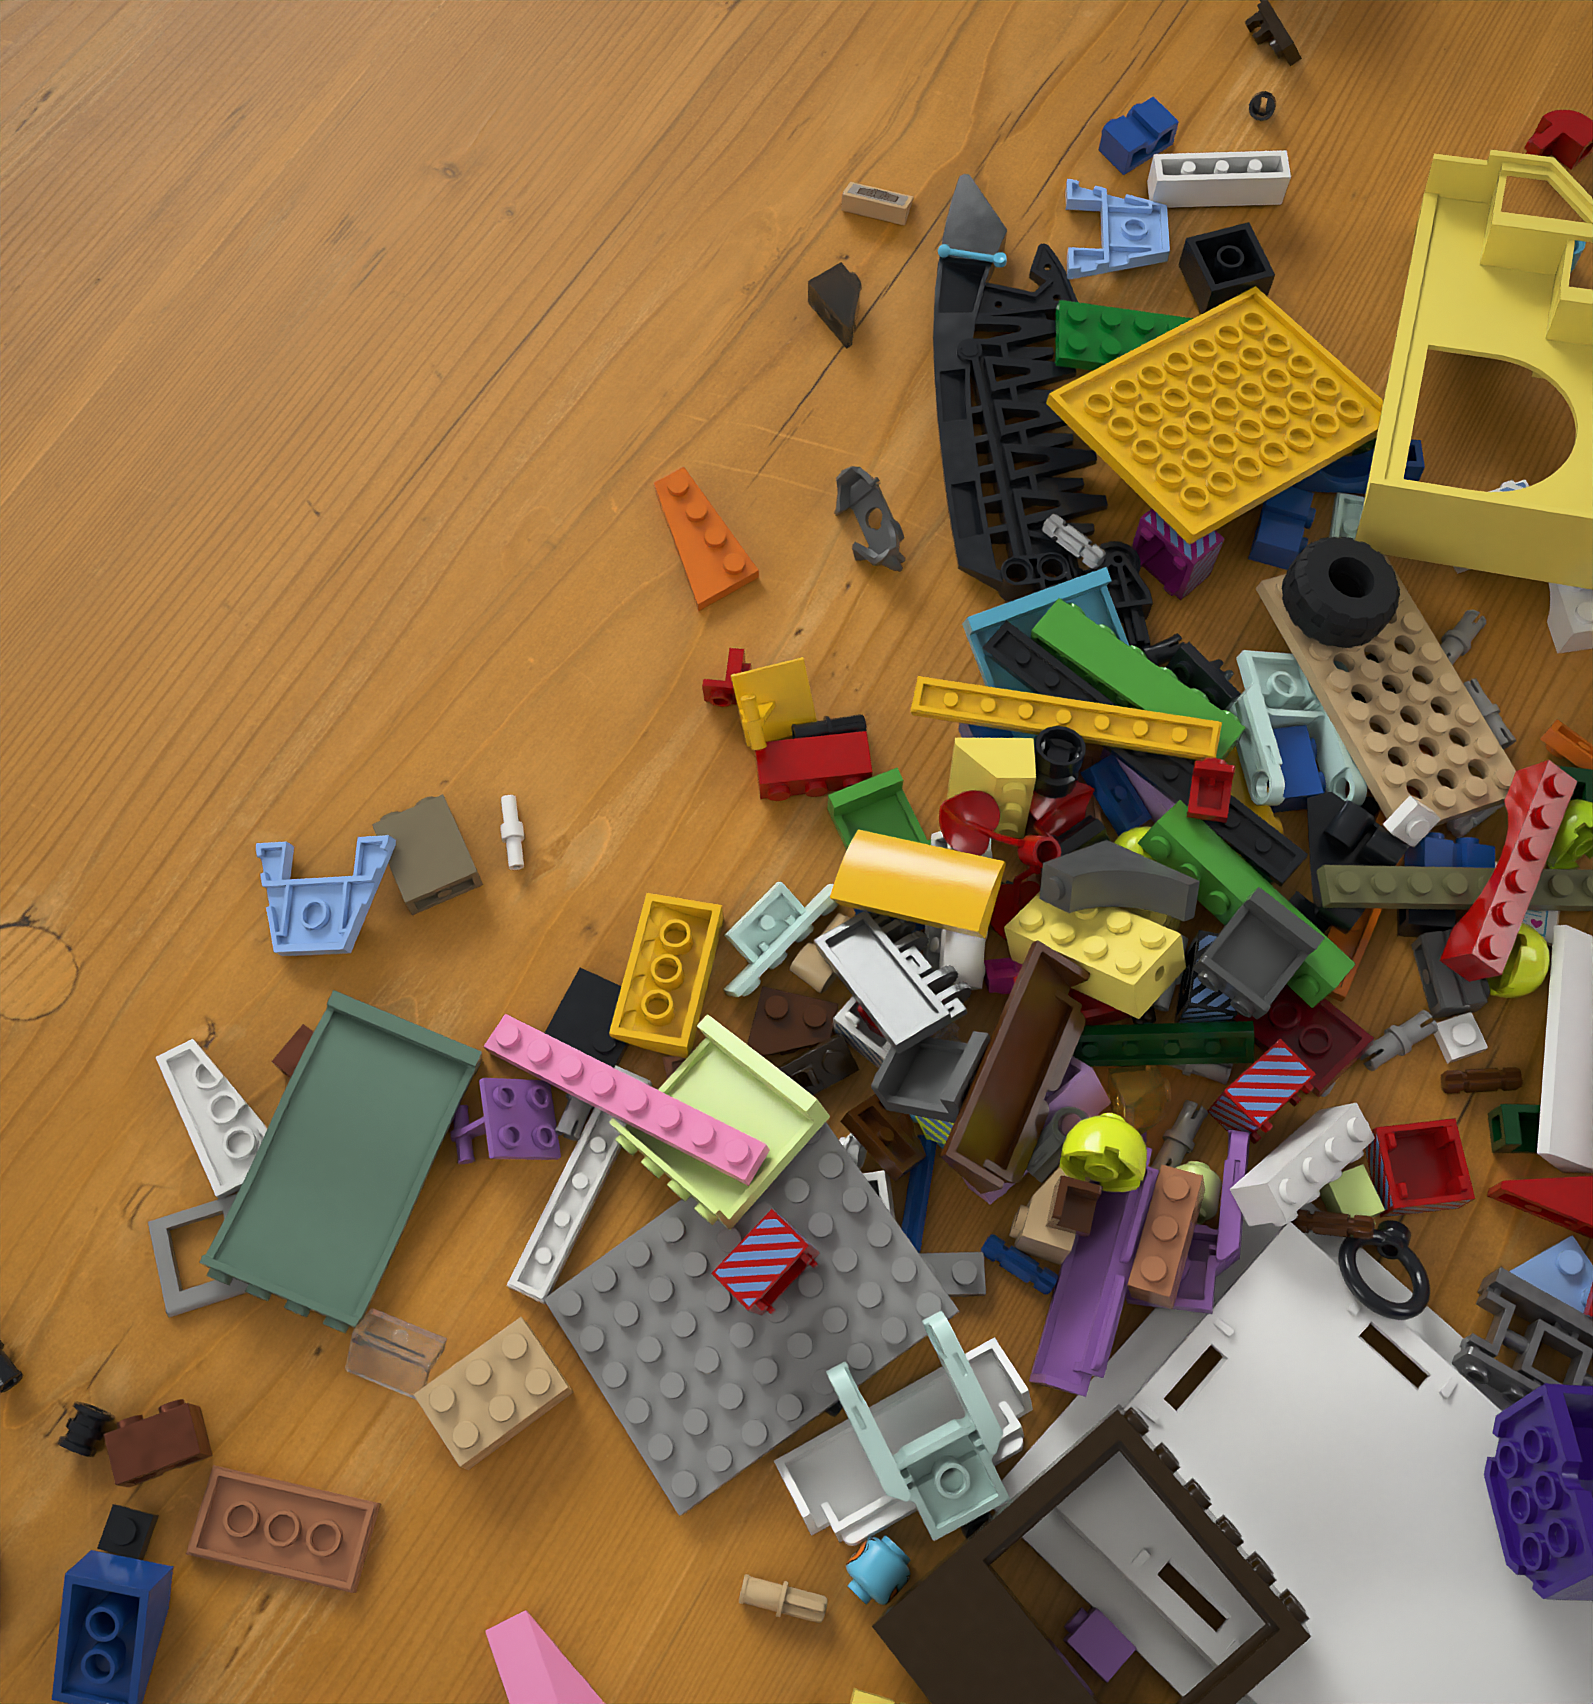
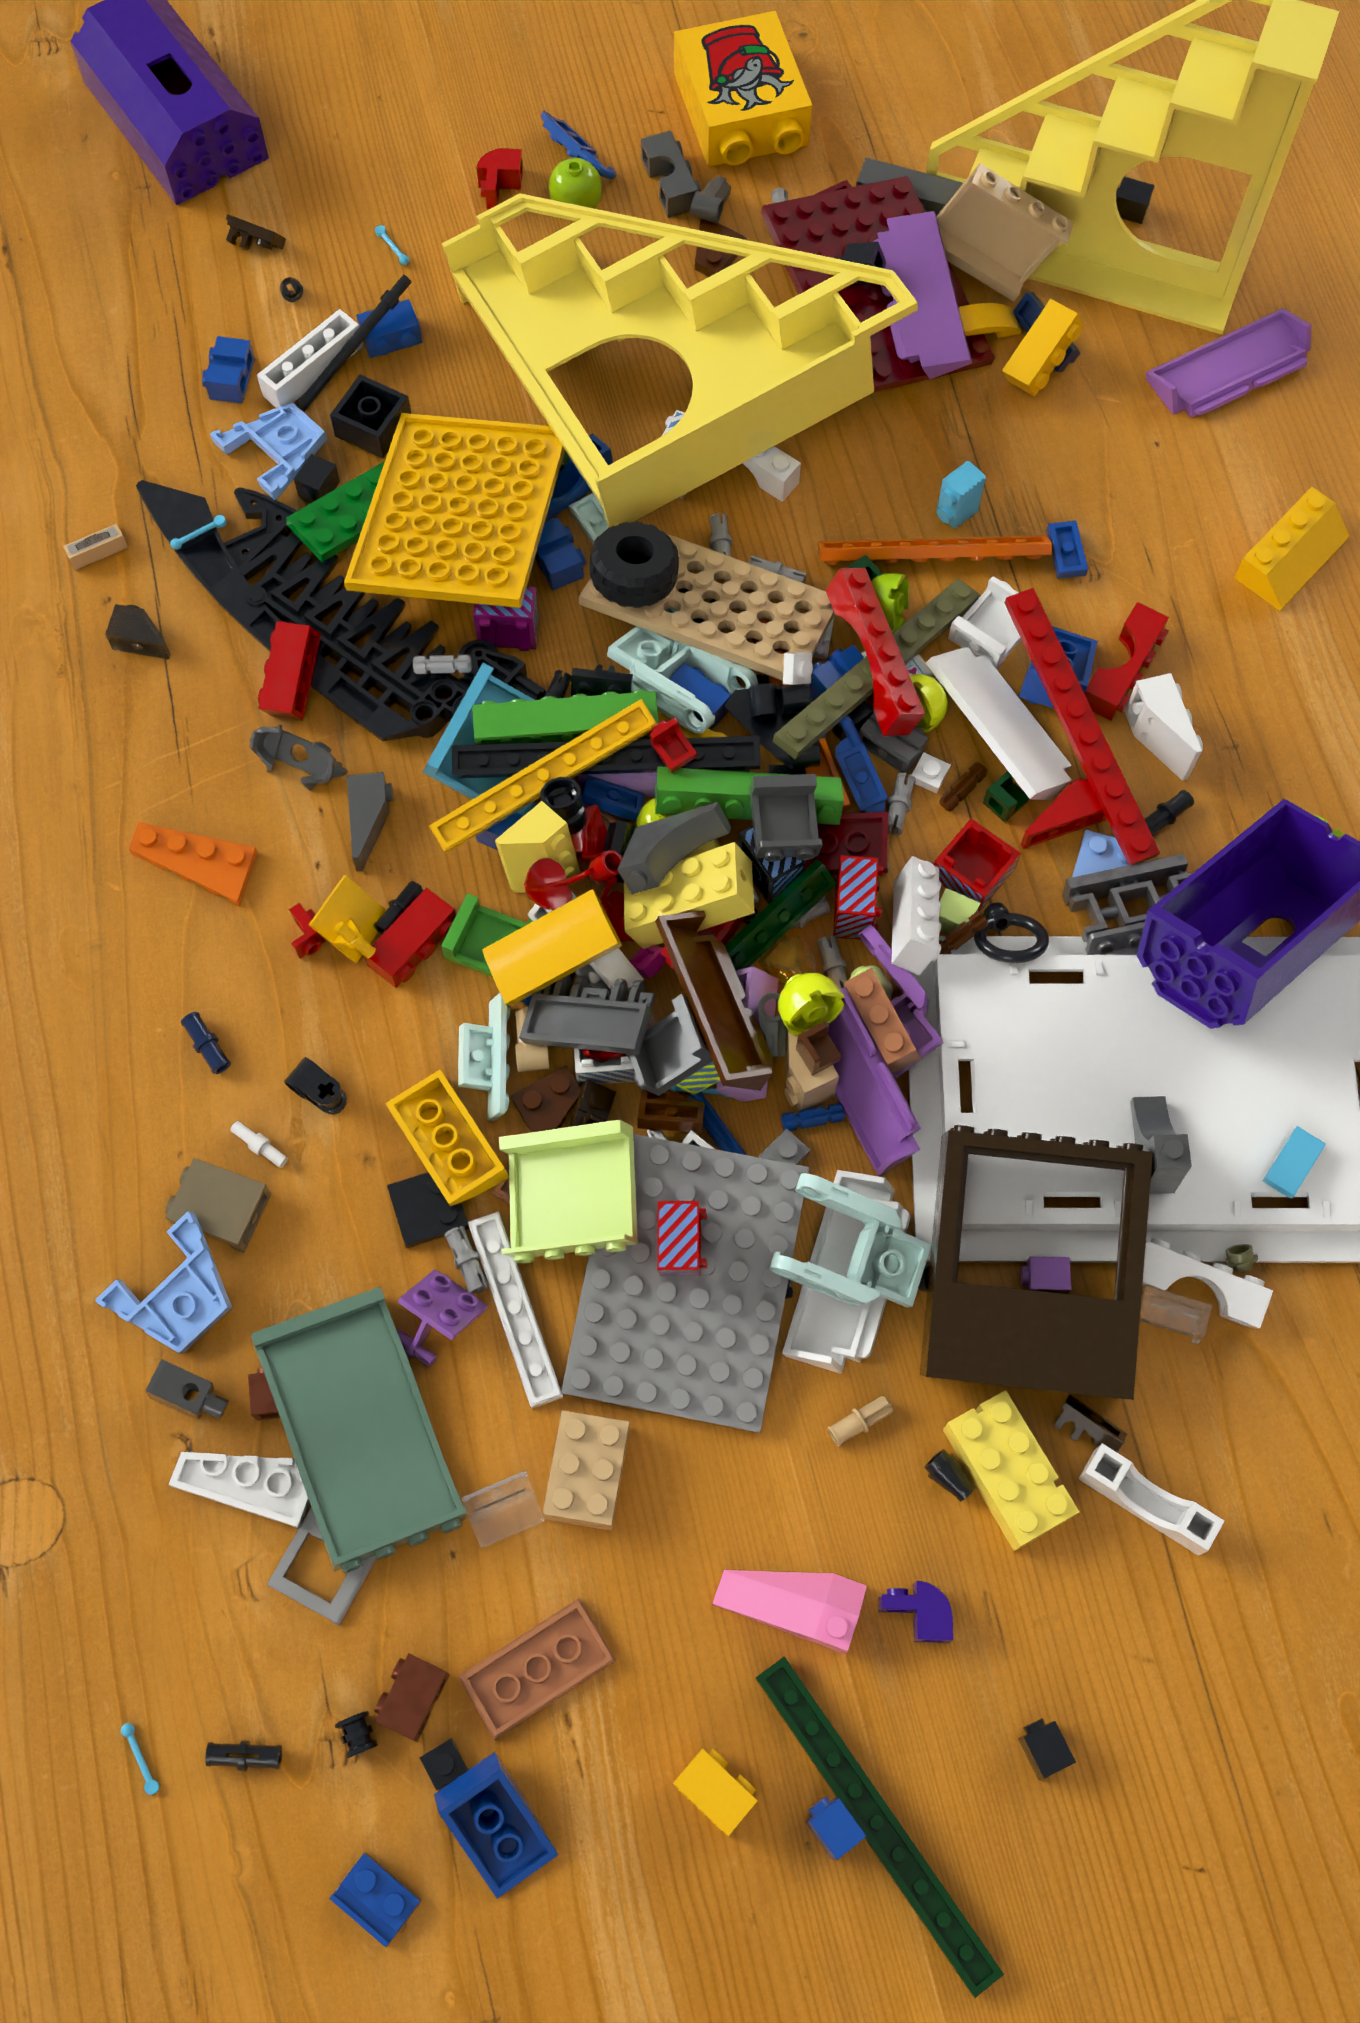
camera: 45 degrees left, 0 degrees up
bright pink plate [484,1014,770,1186] -> none
medium azure head [846,1535,911,1605] -> none
none -> dark grey torso [145,1359,229,1419]
none -> dark blue pin [181,1012,231,1074]
none -> red brick [258,621,321,721]
none -> black piece [284,1057,347,1115]
none -> black brick [294,454,340,504]
none -> black bar [296,274,412,412]
none -> dark grey slope [347,772,394,871]
none -> blue brick [356,299,423,358]
none -> medium azure hinge [375,225,410,266]
none -> blue plate [822,715,888,813]
none -> dark grey arch [1130,1096,1192,1194]

